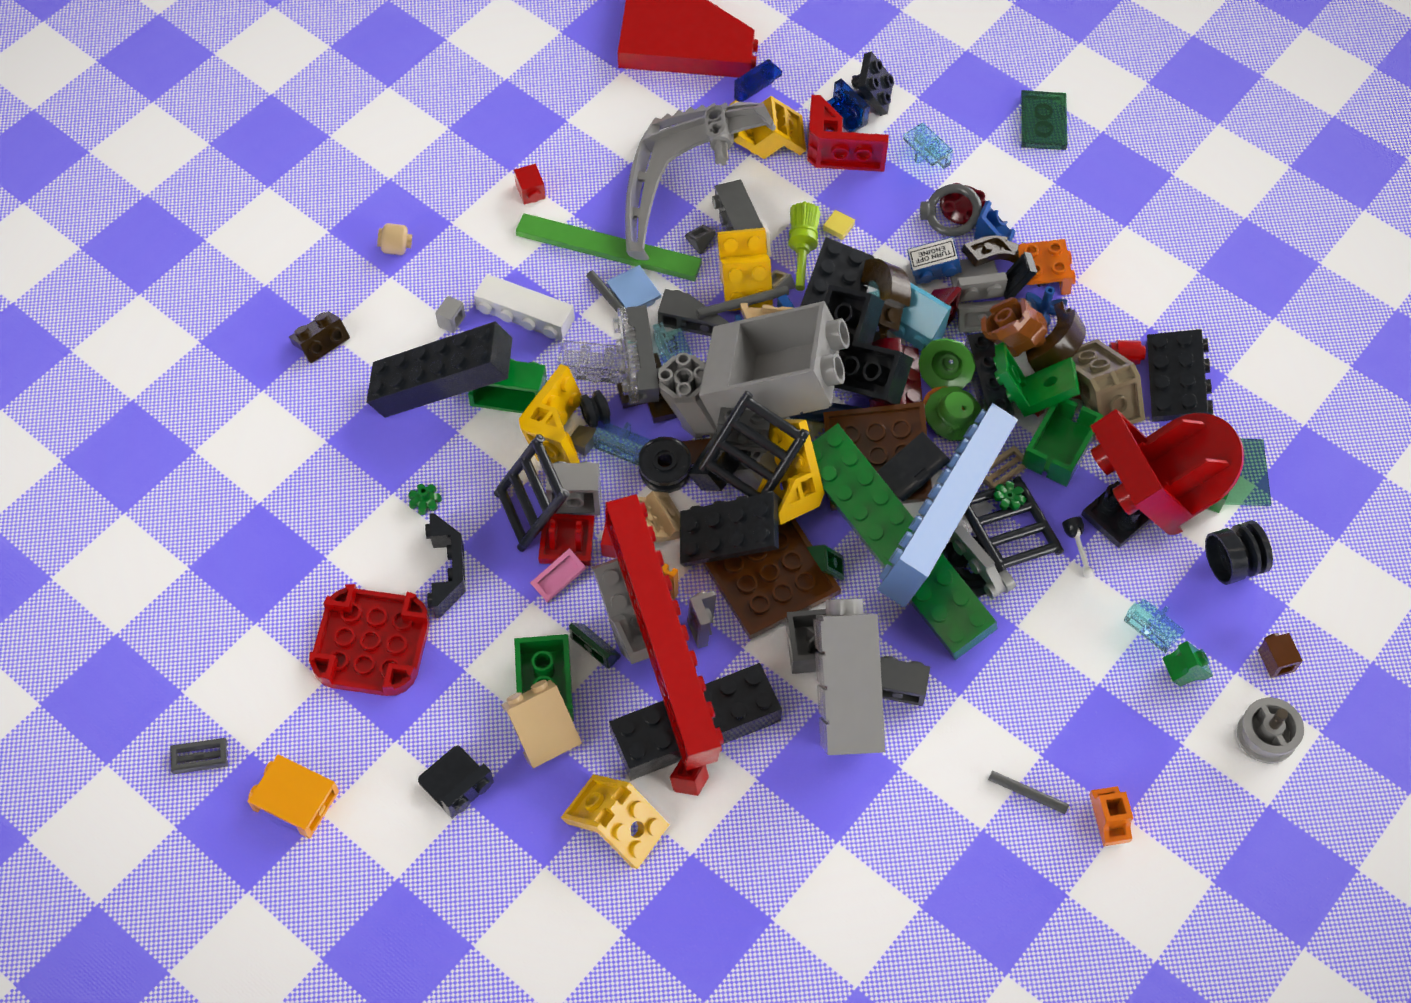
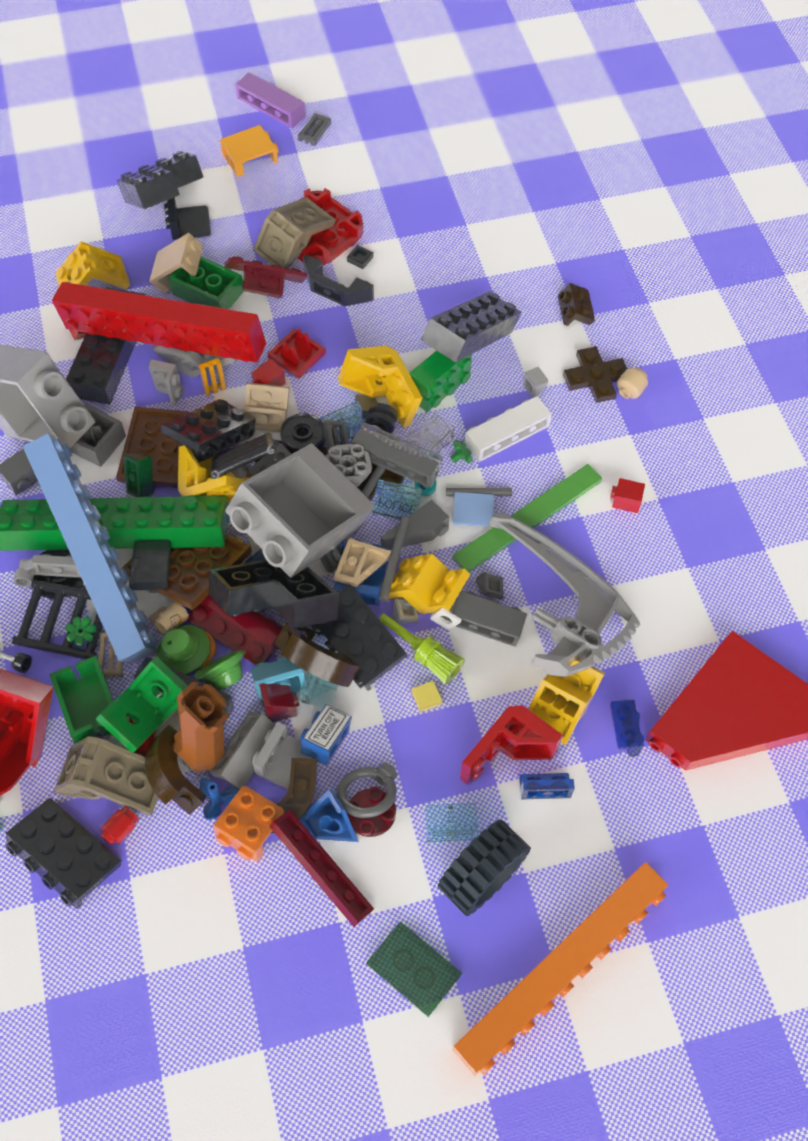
camera: 125 degrees right, 0 degrees up
green plant [408,484,442,515] -> none
black bar [494,434,569,552] -> none
bright pink tile [530,548,587,603] -> none
light grey brick [546,461,601,515] -> none
black plate [848,51,894,116] -> none
black tile [1003,252,1037,300] -> none
none -> black brick [116,151,204,210]
none -> tan piece [148,601,189,635]
none -> dark red bracket [224,256,307,299]
none -> medium lavender brick [235,72,306,128]
none -> dark tan bracket [253,197,336,269]
none -> dark red plate [269,809,374,927]
none -> dark grey tile [323,420,349,453]
none -> black tile [347,245,374,269]
none -> black wheel [437,819,531,917]
none -> green plant [450,440,473,464]
none -> orange brick [452,862,669,1076]
none -> dark brown plate [563,346,627,403]

